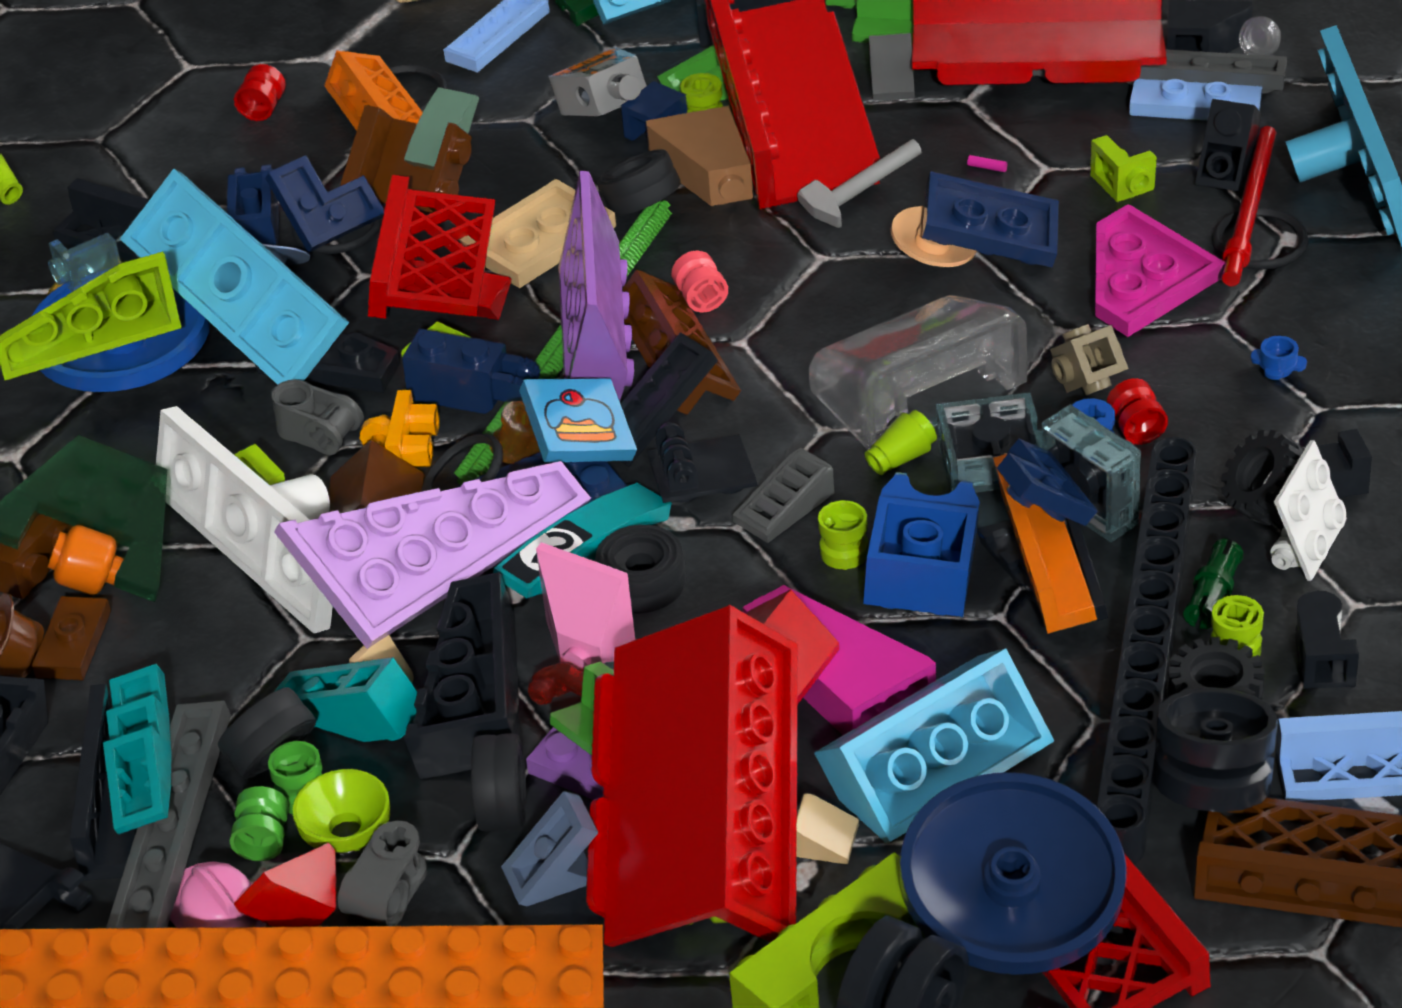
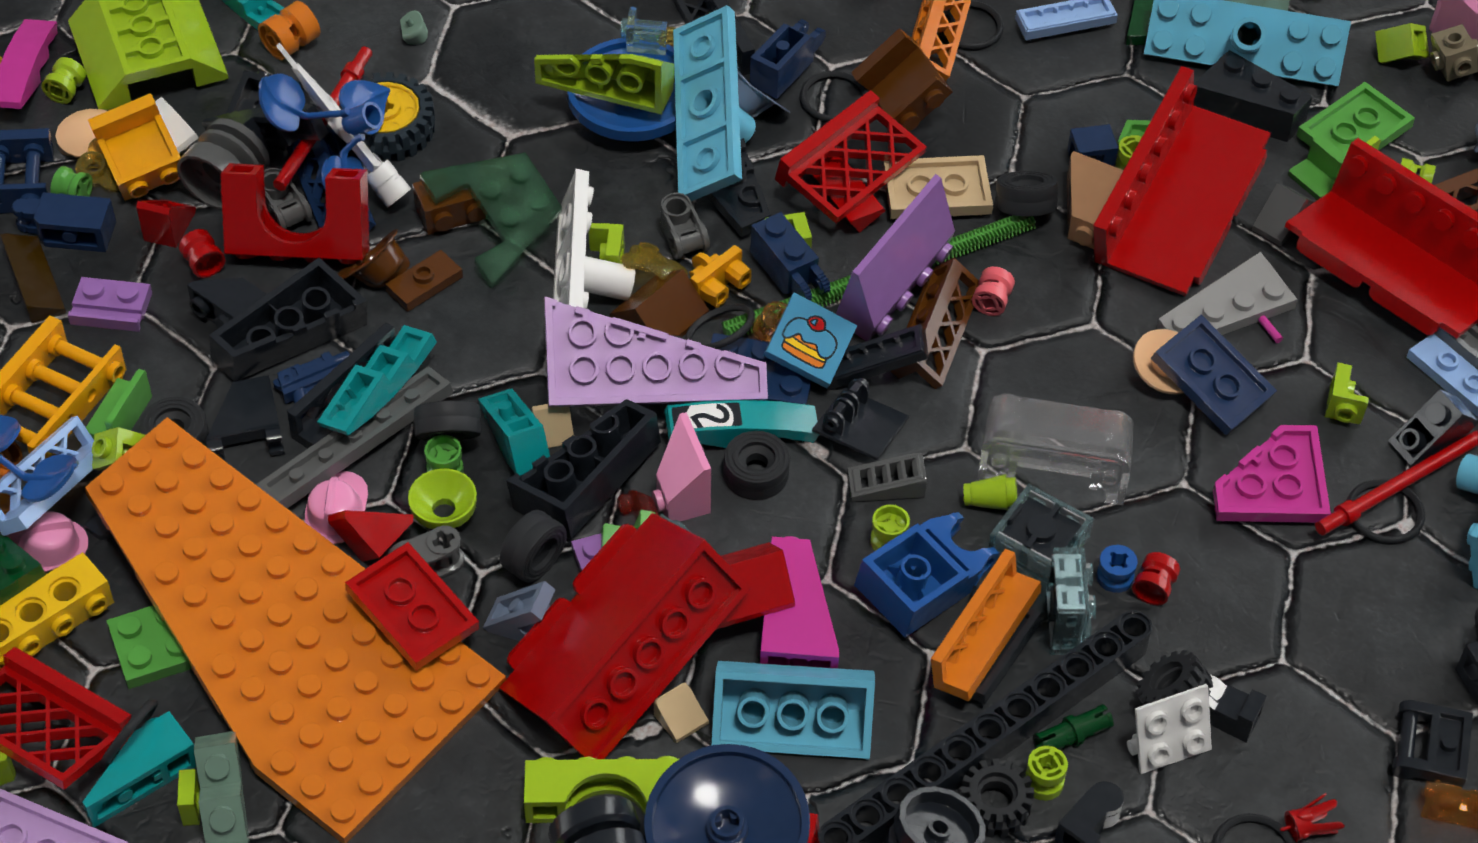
camera: 35 degrees right, 10 degrees up
orange head [47,525,124,595] -> none
bright green wheel [230,786,289,861] -> none
dark blue plate [265,155,384,253] -> none
sand green slope [404,87,479,170] -> none
light grey torso [549,47,646,116] -> none
light grey piece [797,139,922,228] -> none
dark blue plate [997,438,1098,526] -> none
dark tan brick [1050,324,1129,395] -> none
blue plate [1251,336,1307,380] -> none
none -> dark blue piece [273,351,350,419]
none -> red plate [345,542,479,671]
none -> clear yellow plate [621,242,688,280]
none -> light grey wing [1157,252,1298,335]

